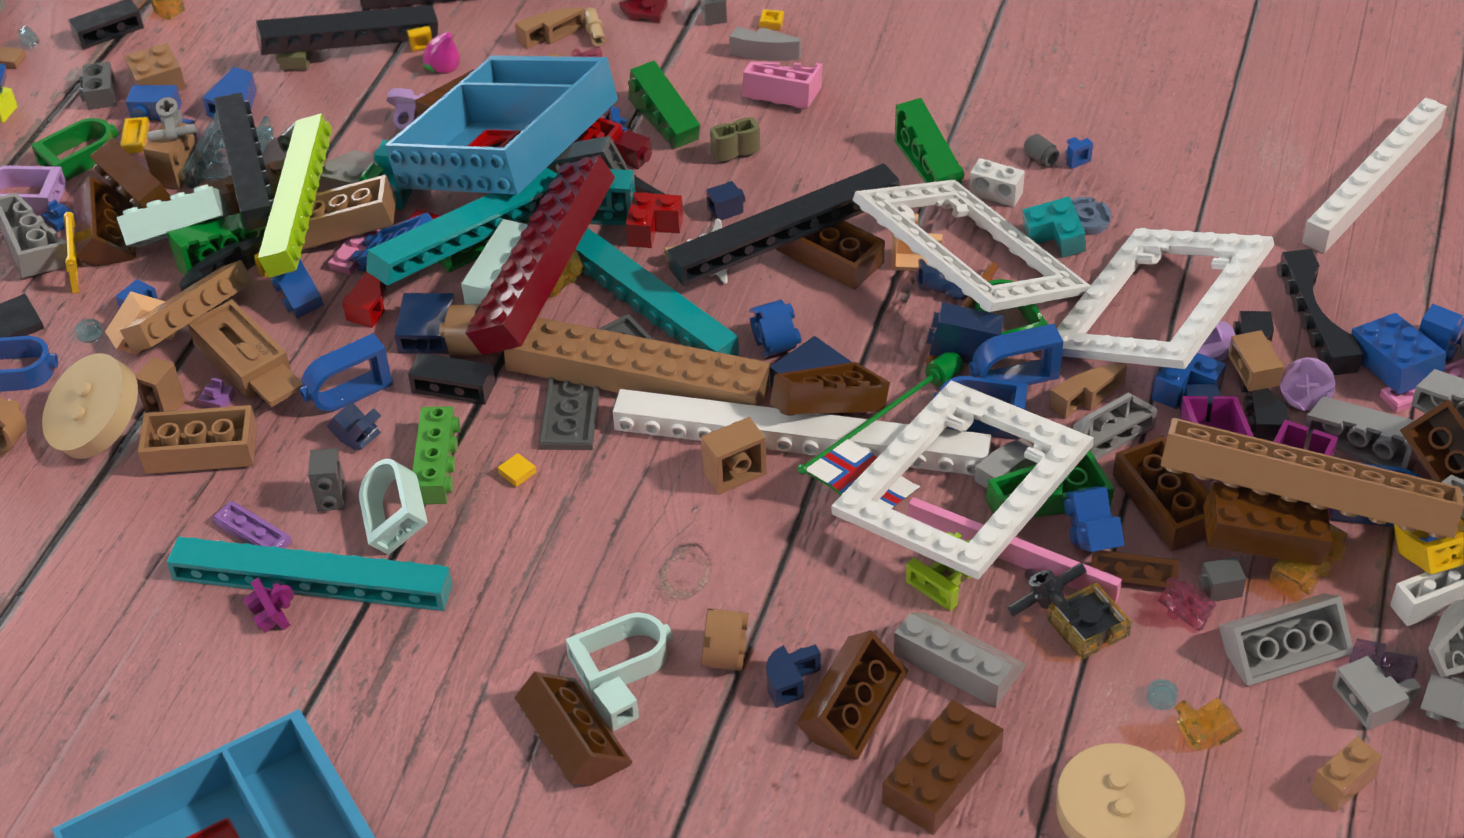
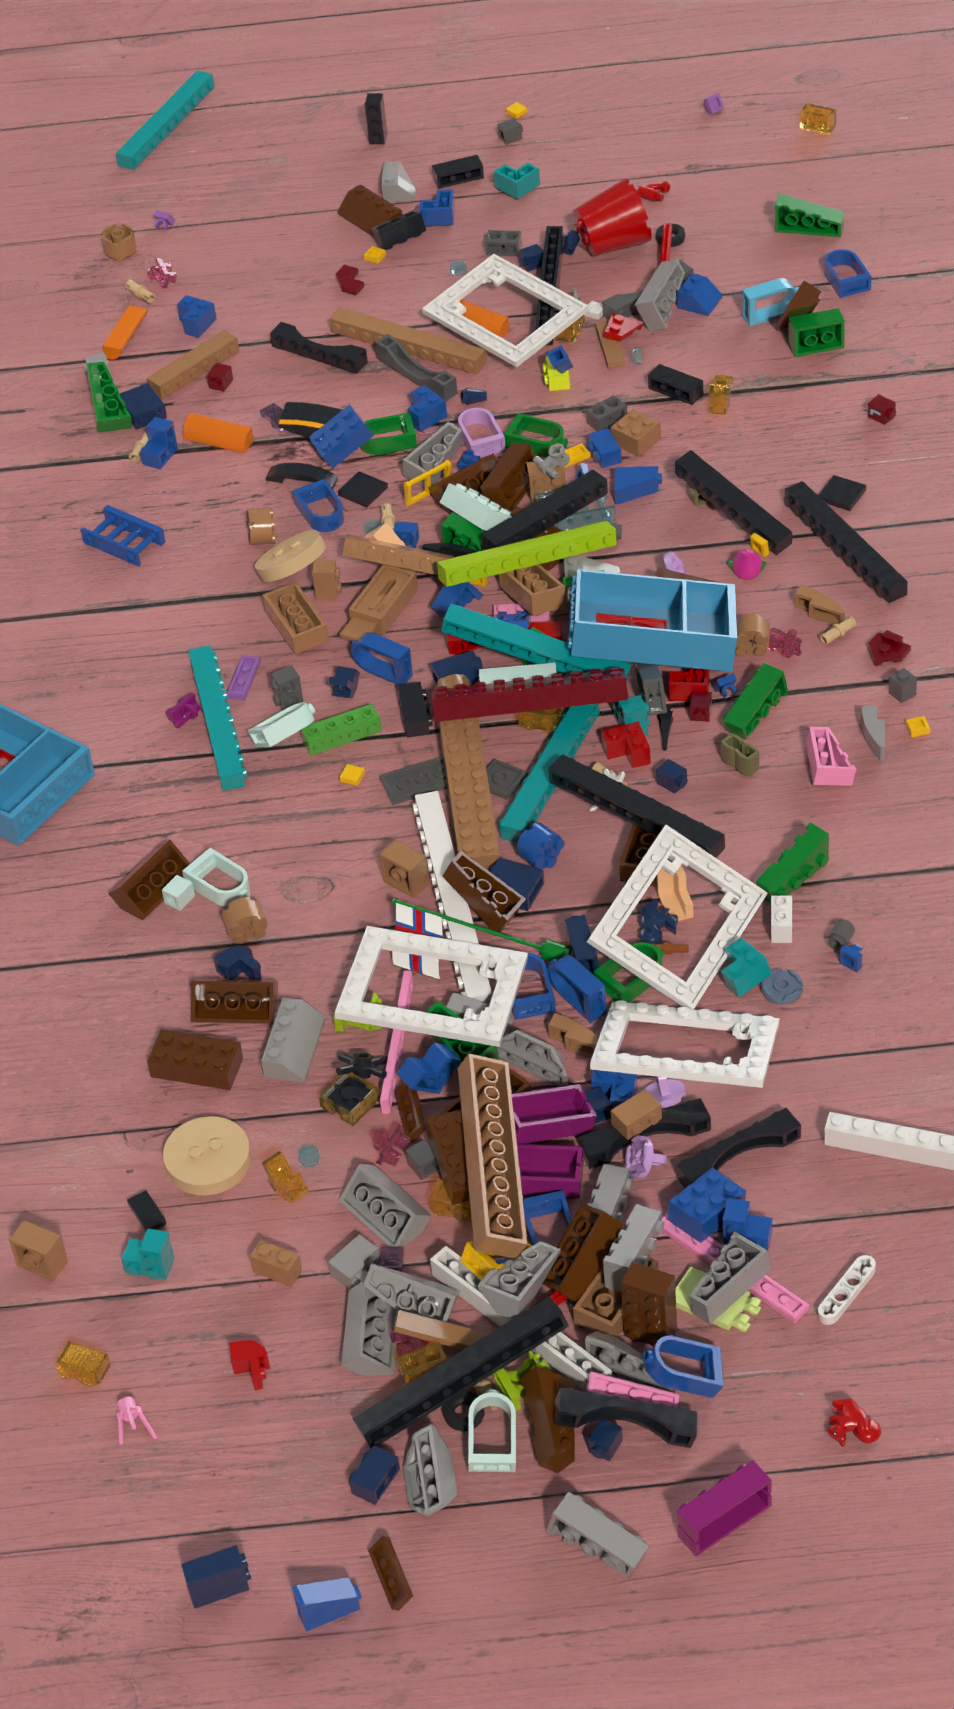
camera: 70 degrees right, 0 degrees up
medium lavender tile [198,377,235,408] -> none
none -> tan pin [381,503,396,529]

